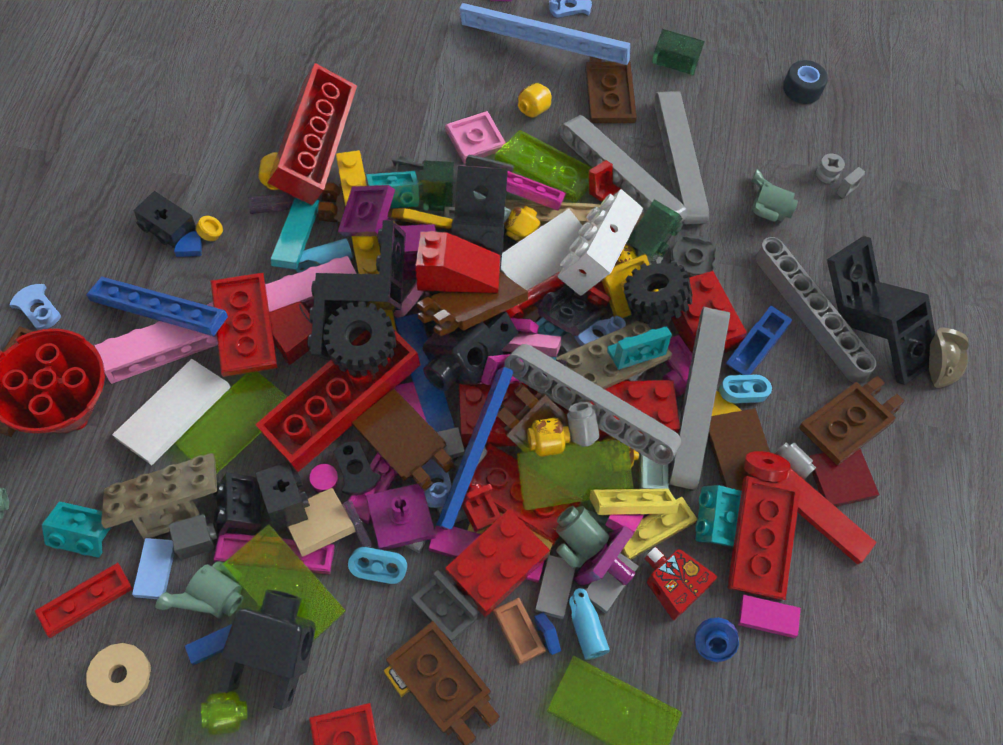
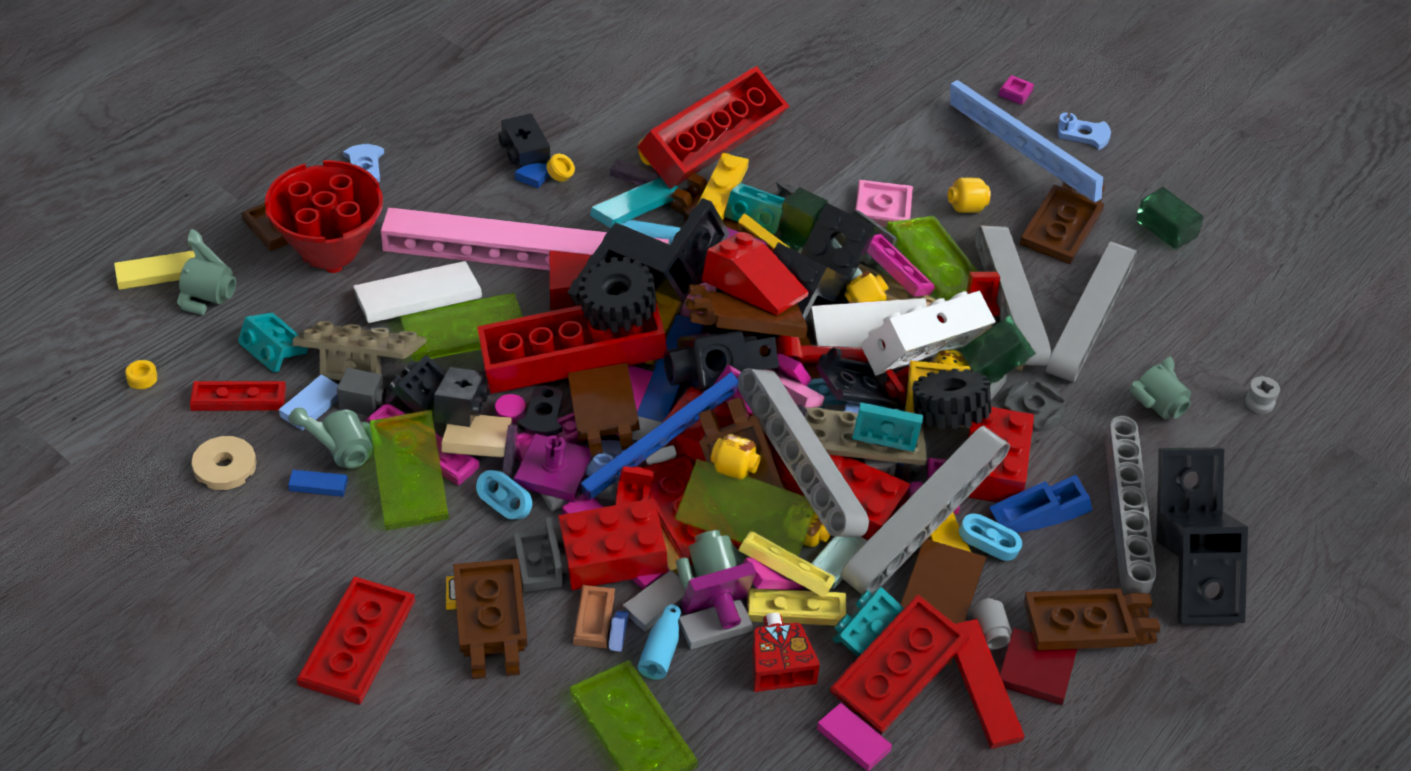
camera: 35 degrees right, 15 degrees down
blue tile [86,276,228,336] -> none
clear neon green head [201,691,247,735] -> none
red tile [210,273,278,377] -> none
black piece [218,590,316,710] -> none
magenta tile [338,185,395,237] -> none
light grey brick [567,402,600,447] -> none
blue plate [695,617,739,662] -> none
red piece [744,451,791,482] -> none
black wheel [783,60,828,104] -> none
light grey tile [837,167,865,198] -> none
dark tan hat [929,327,969,388] -> none

